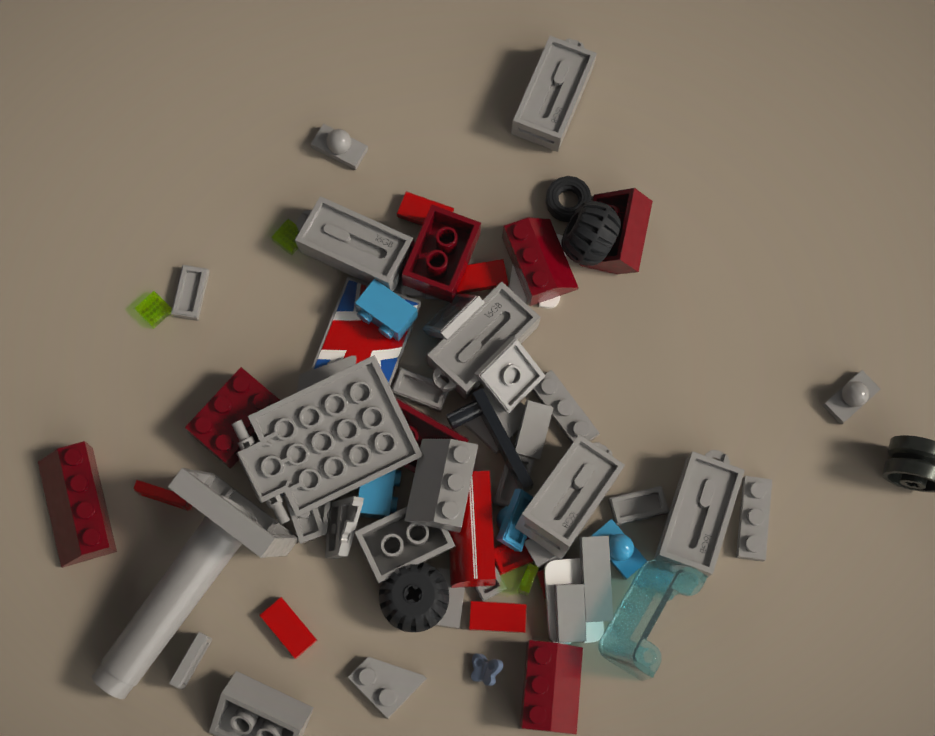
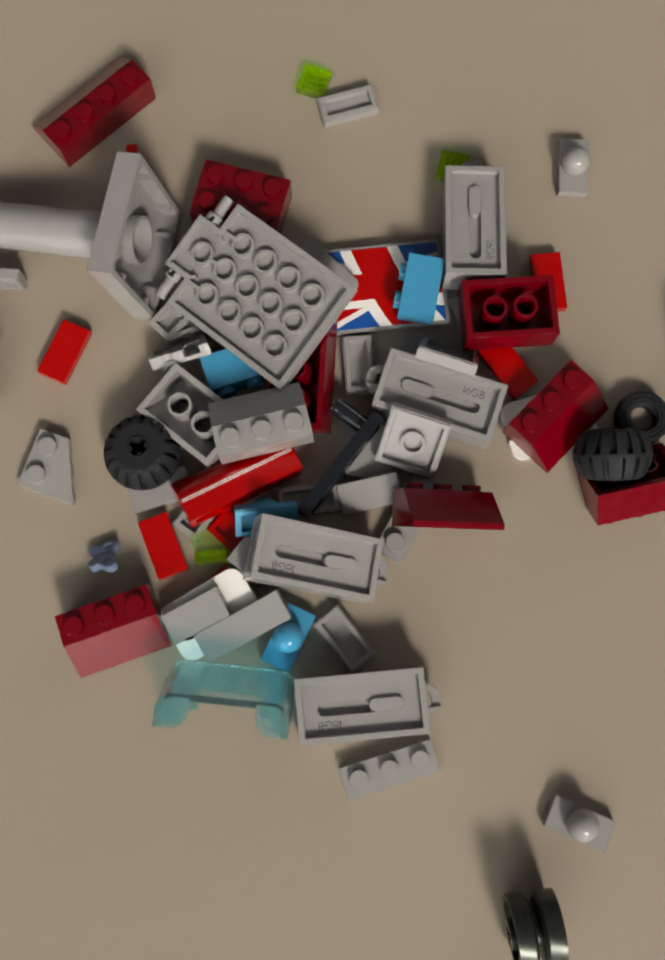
camera: 70 degrees right, 5 degrees up
none -> dark red slope [392,482,505,530]

